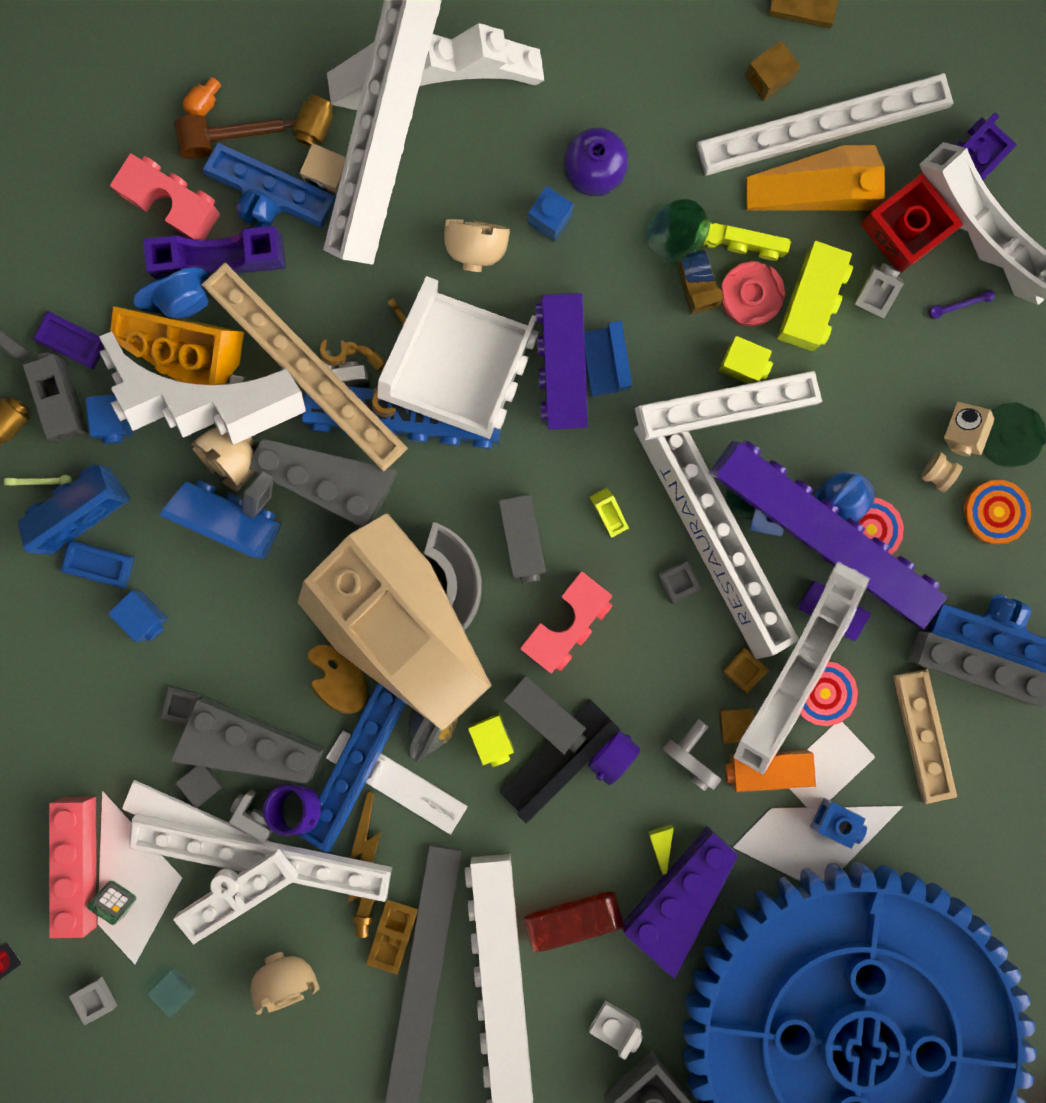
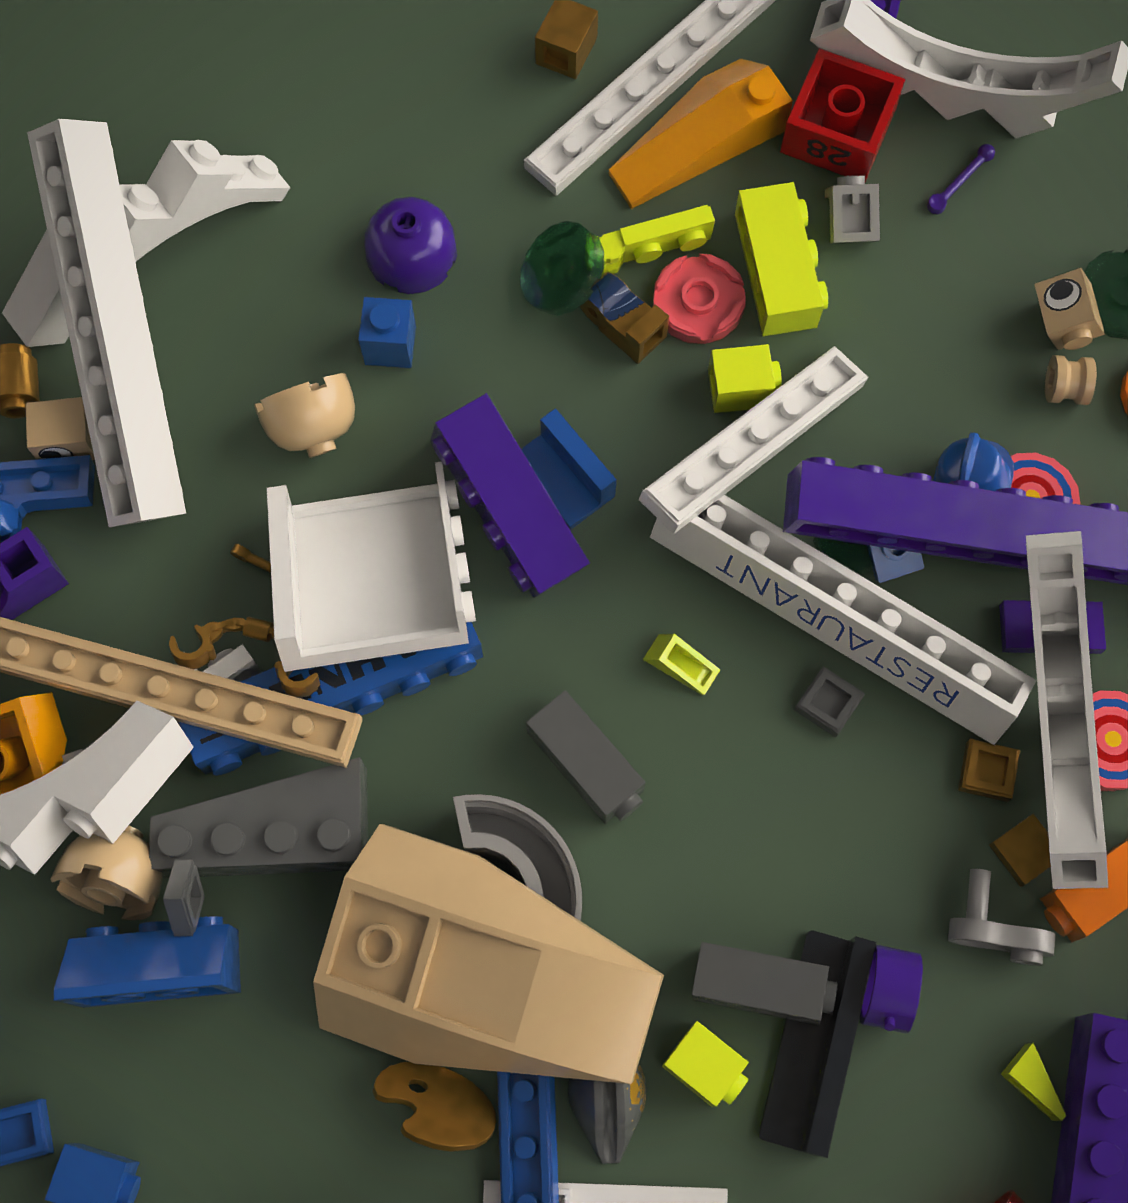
camera: 30 degrees left, 15 degrees down
coral arch [520,571,613,674] -> none

